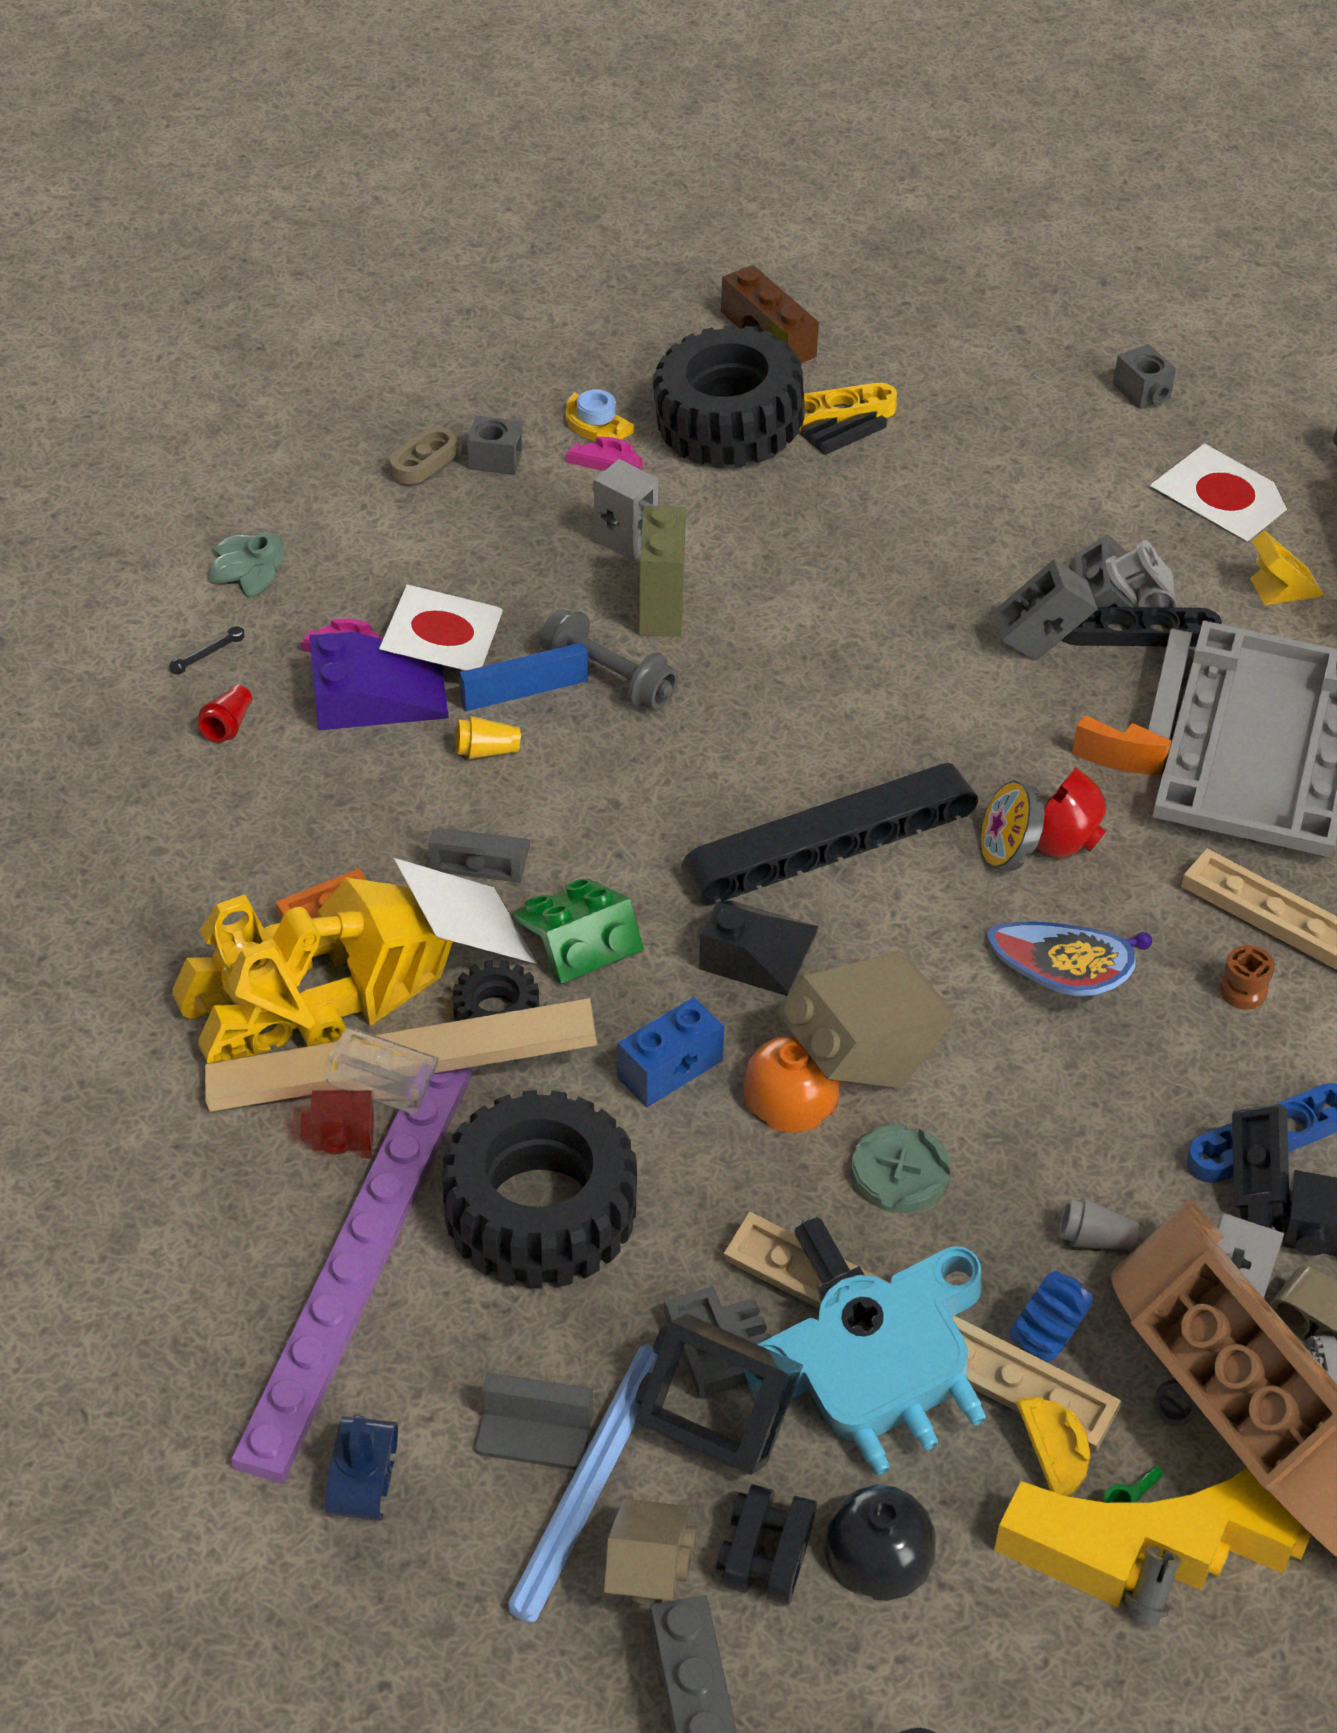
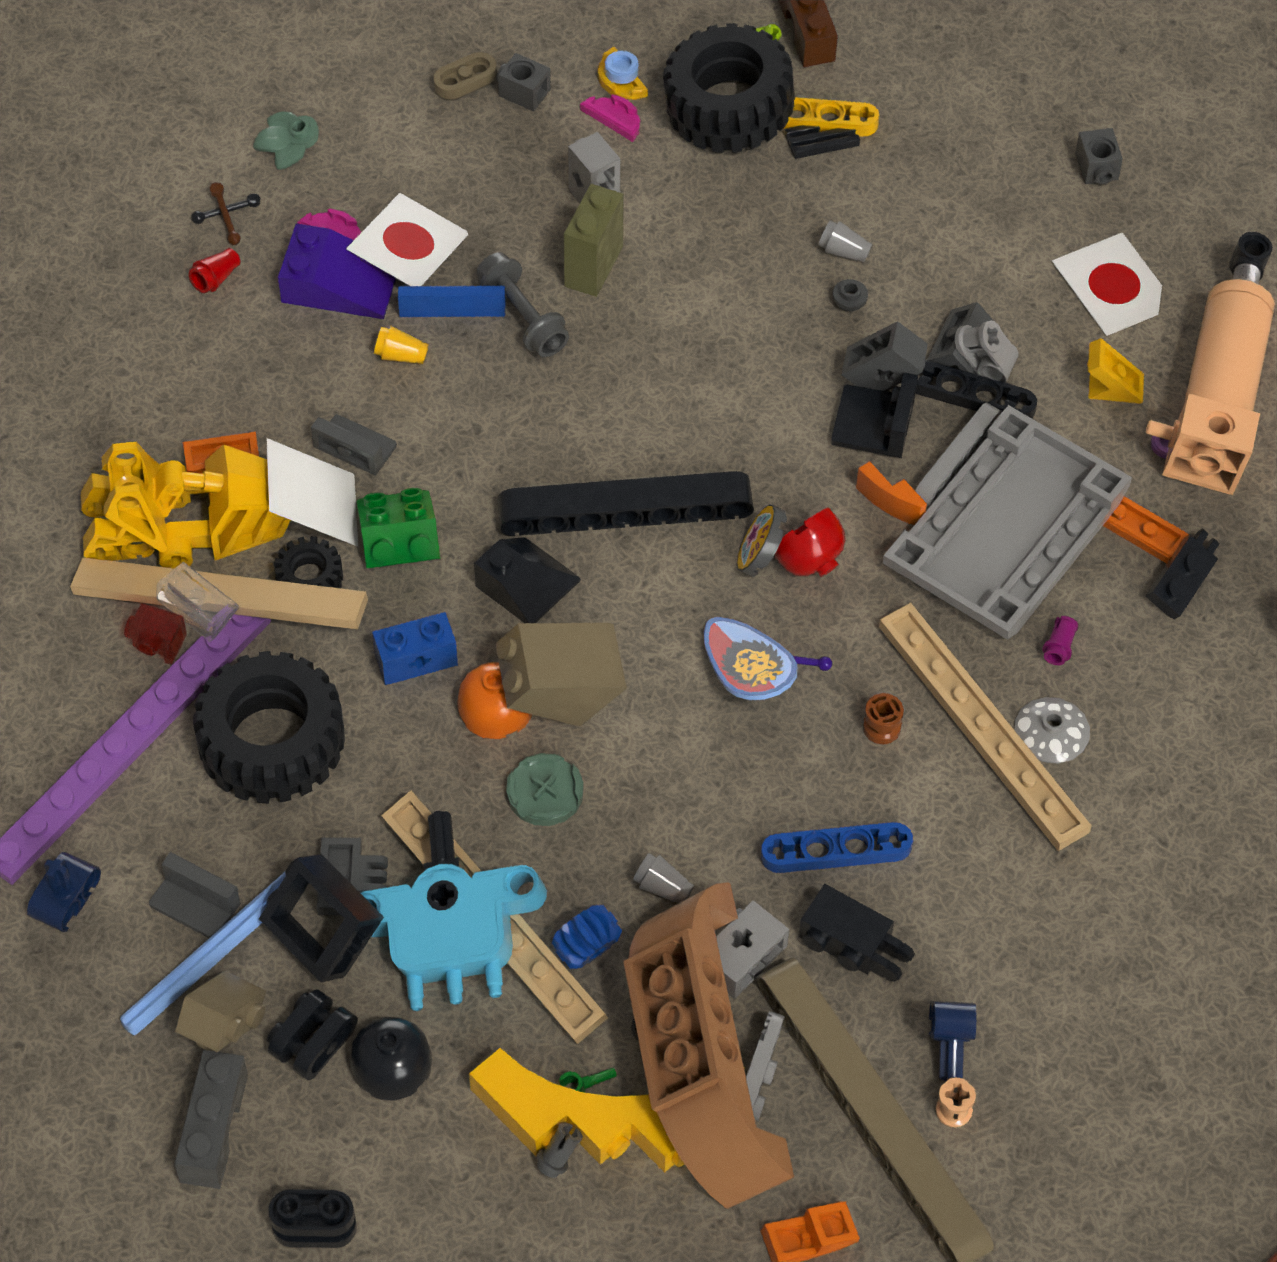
camera: 20 degrees right, 10 degrees up
yellow tile [1016,1396,1091,1497] -> none
black hinge [1232,1104,1290,1247] -> none
none -> reddish brown hinge [210,182,241,245]
none -> light grey cone [818,220,873,263]
none -> black bracket [831,373,918,458]
none -> dark grey plate [833,279,868,312]

